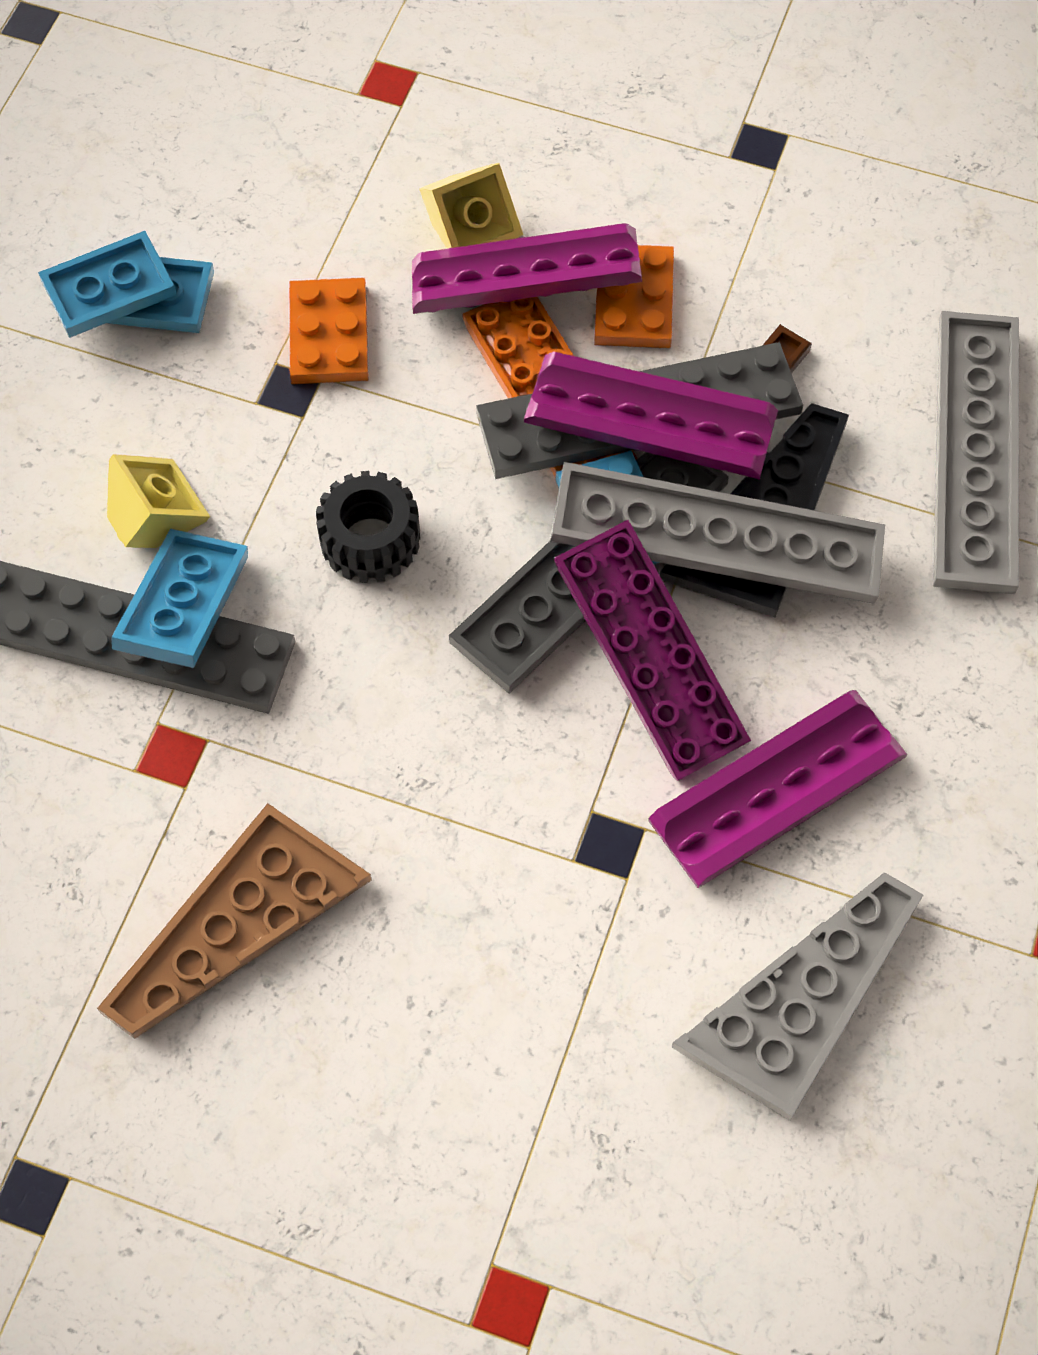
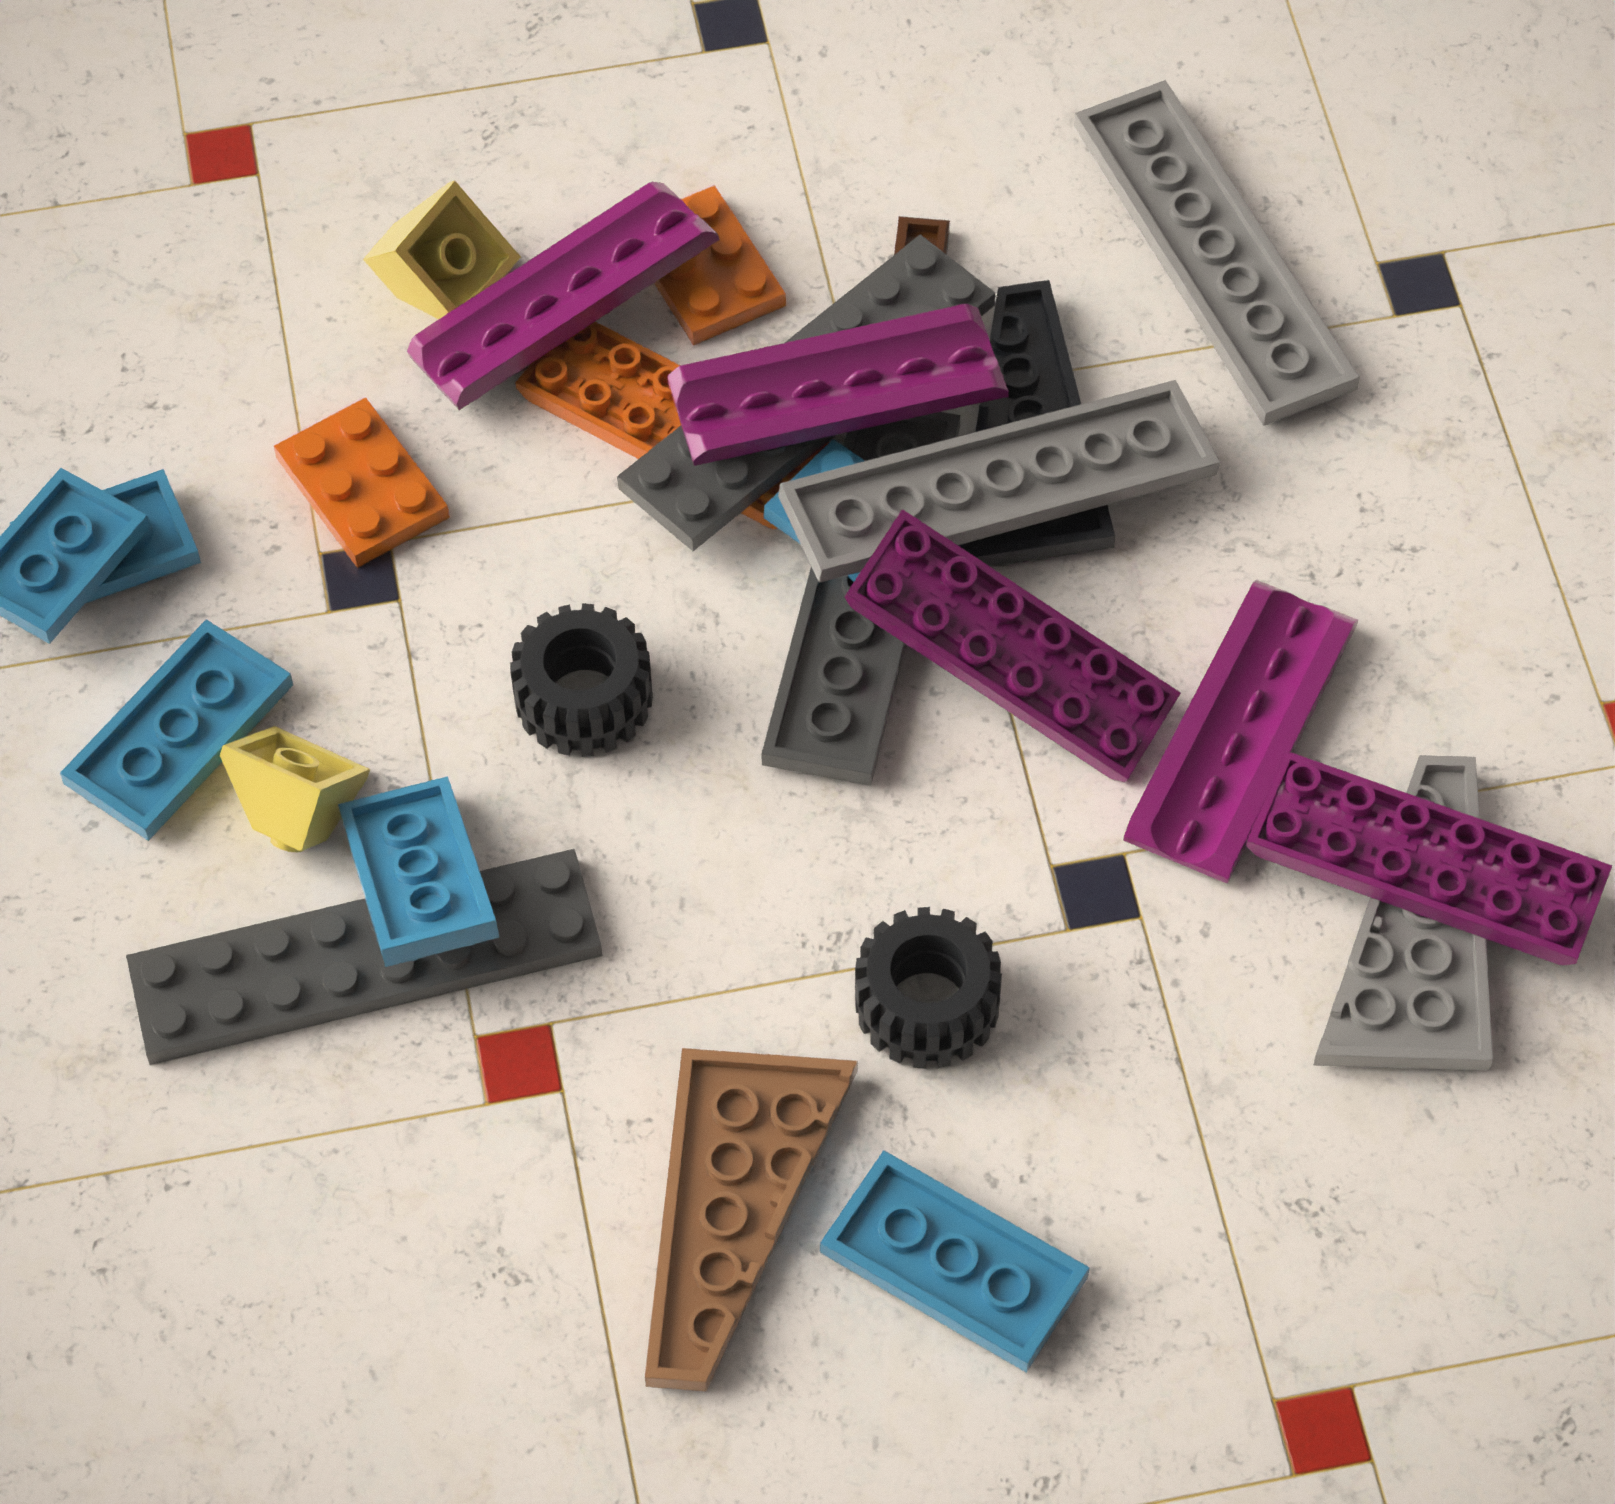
camera: 30 degrees left, 5 degrees down
none -> dark azure plate [60,619,293,841]
none -> dark azure plate [820,1150,1090,1373]
none -> black tyre [855,907,1002,1069]
none -> magenta plate [1246,750,1613,965]

